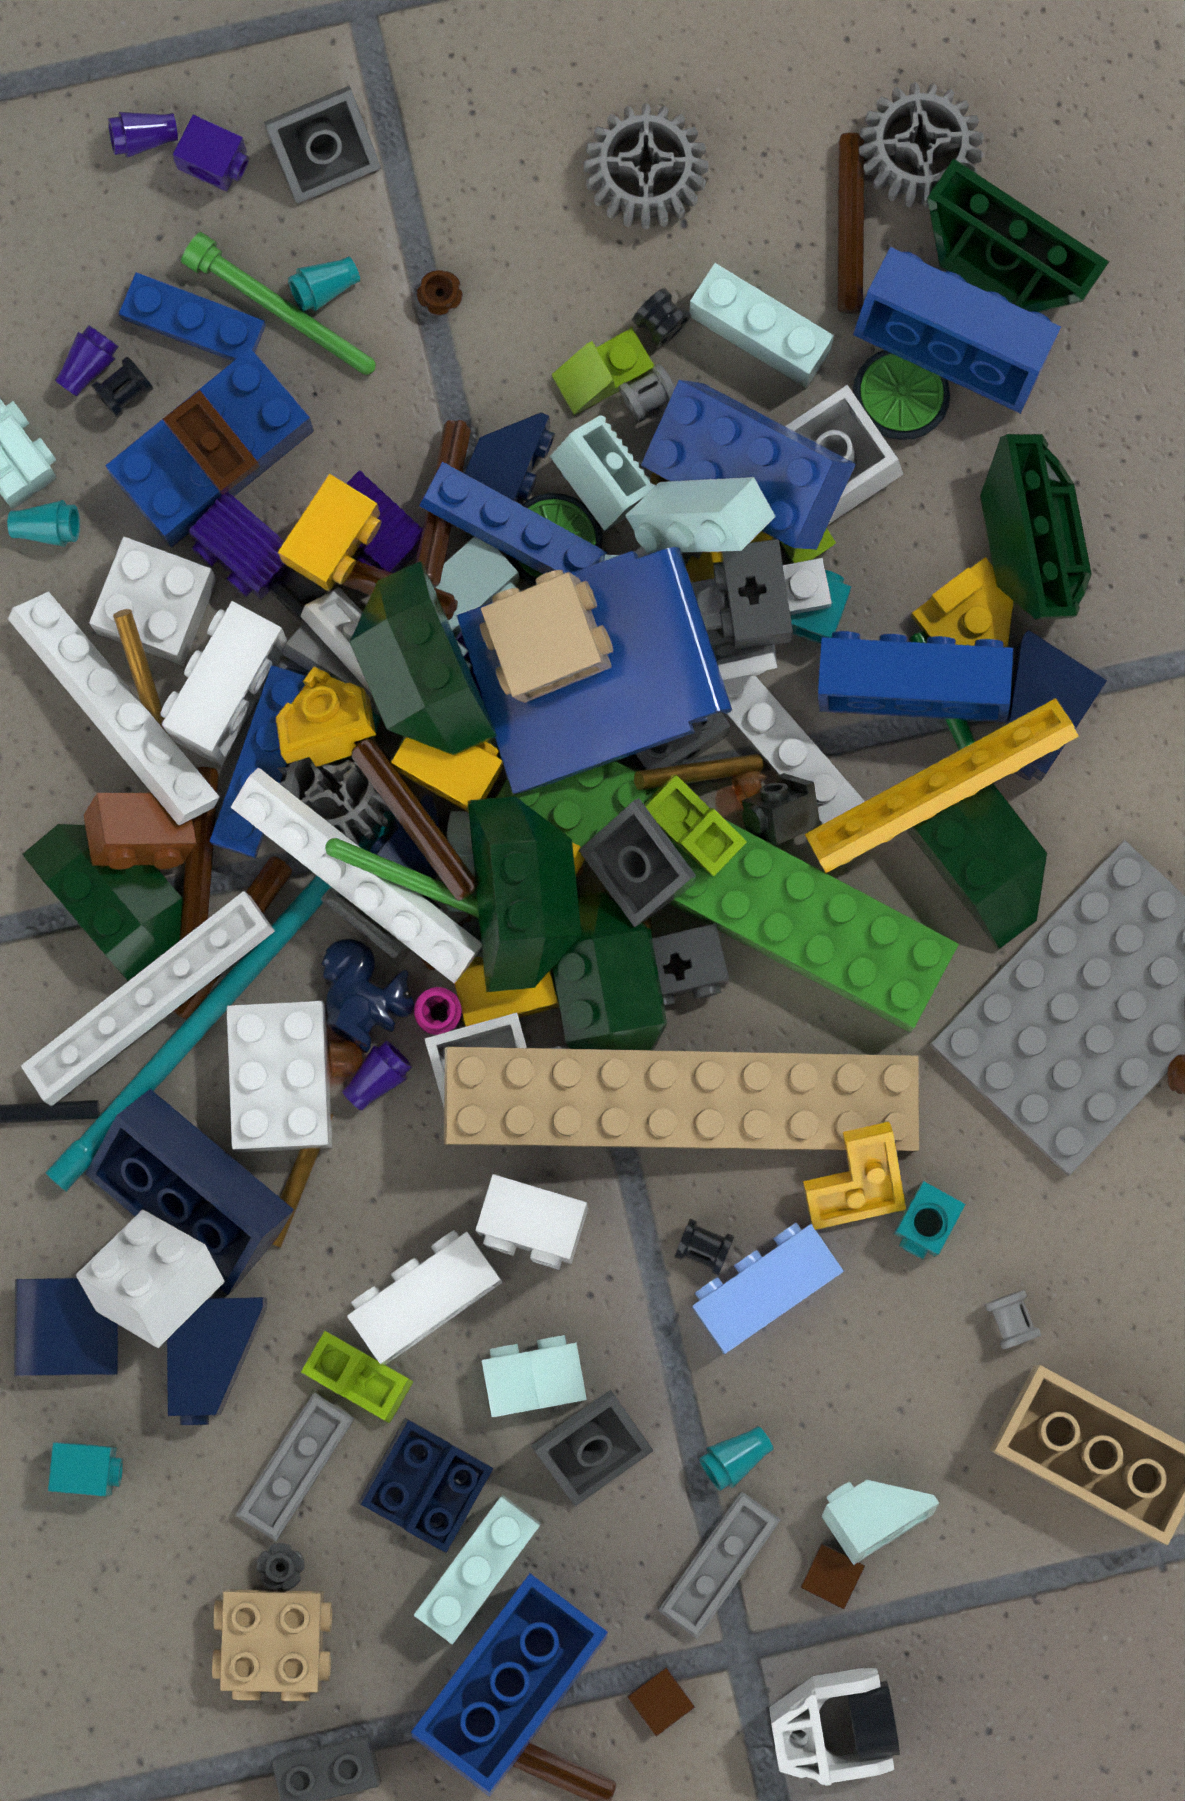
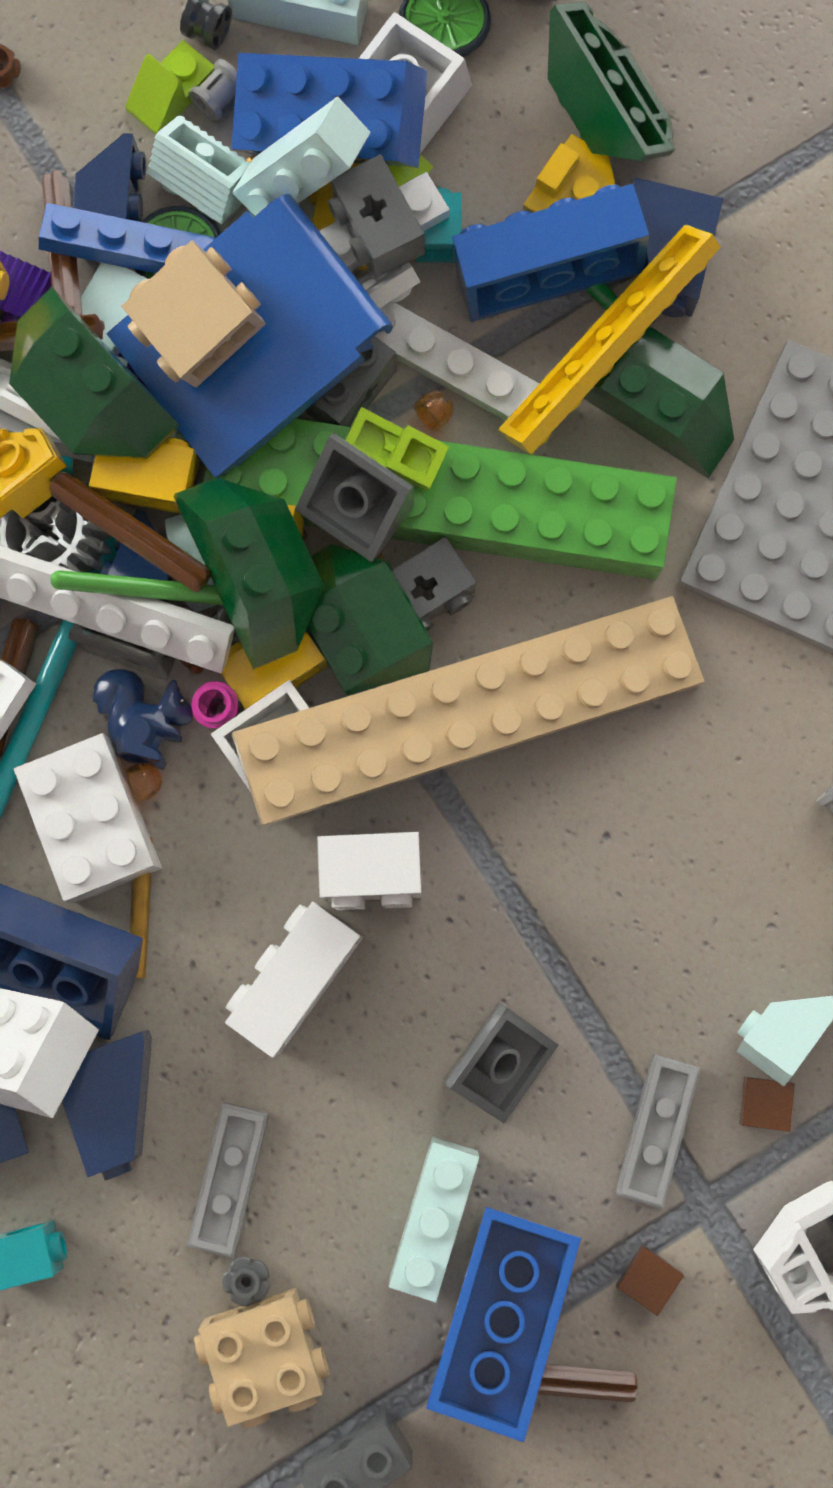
camera: 20 degrees left, 0 degrees up
lime slope [301,1330,414,1423] -> none
dark purple cone [342,1041,412,1111] -> none
dark blue slope [358,1418,493,1553] -> none
light aqua brick [482,1335,587,1417] -> none
pearl gold bar [634,754,763,790] -> none
black bush [675,1218,734,1276] -> none
light blue brick [692,1222,844,1354] -> none
teal cone [699,1426,774,1491] -> none
pearl dark grey brick [742,773,820,845] -> none
yellow plate [803,1122,906,1230] -> none
teal brick [893,1181,966,1260] -> none

